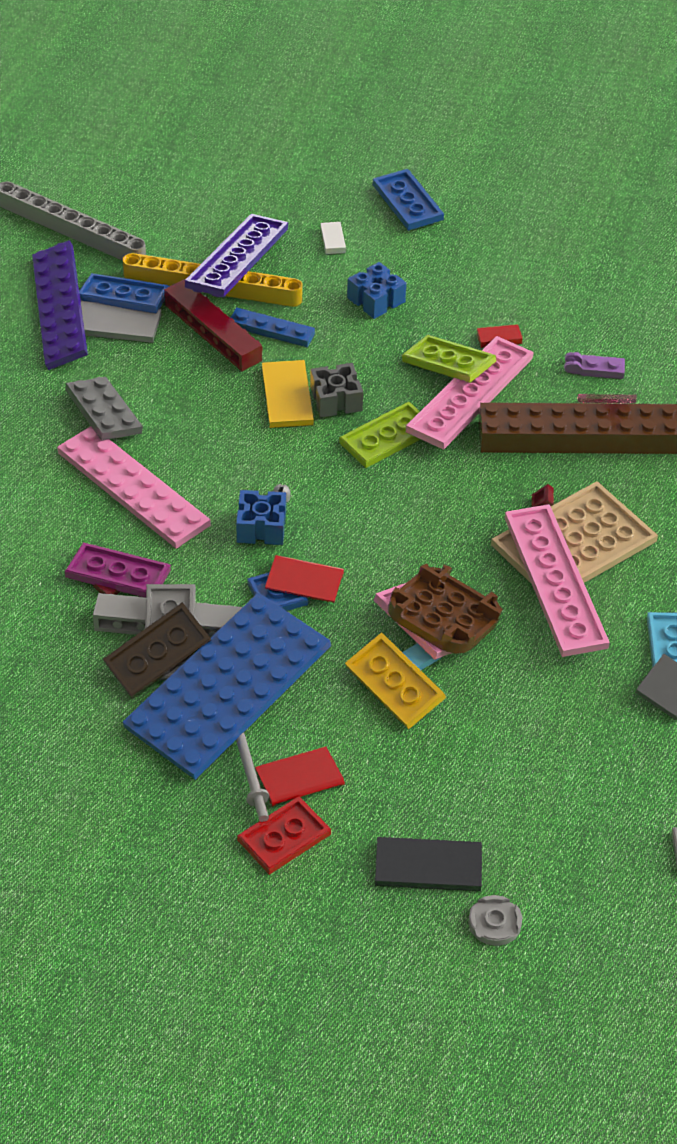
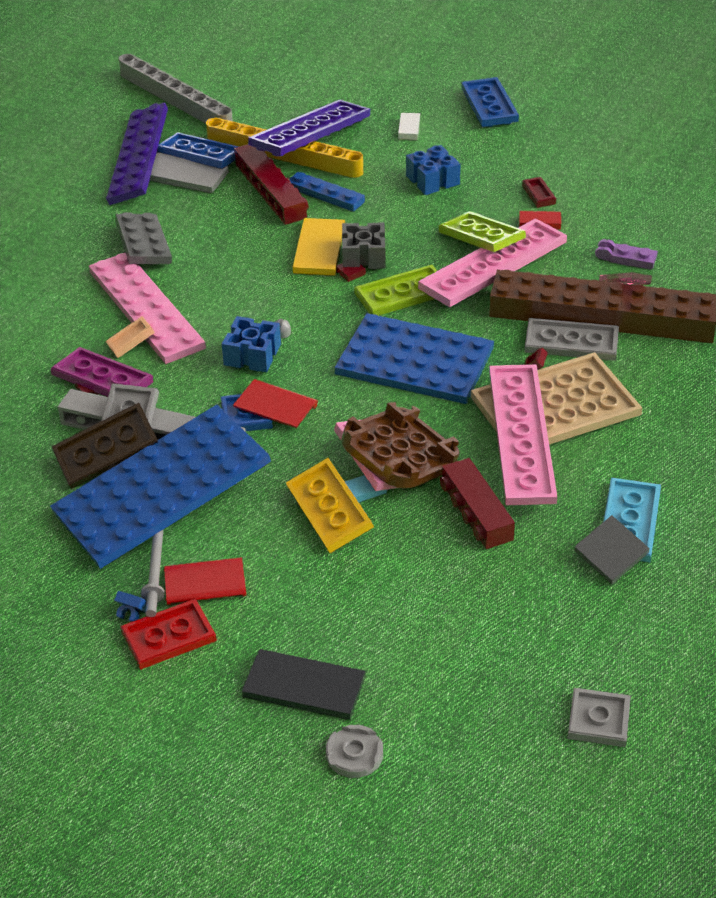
camera: 15 degrees right, 5 degrees down
none -> light nougat tile [105,316,155,358]
none -> blue tile [114,591,146,622]
none -> blue plate [335,313,494,404]
none -> dark red tile [336,263,366,282]
none -> dark red brick [440,458,515,549]
none -> dark red tile [522,177,556,208]
none -> light grey tile [525,318,619,361]

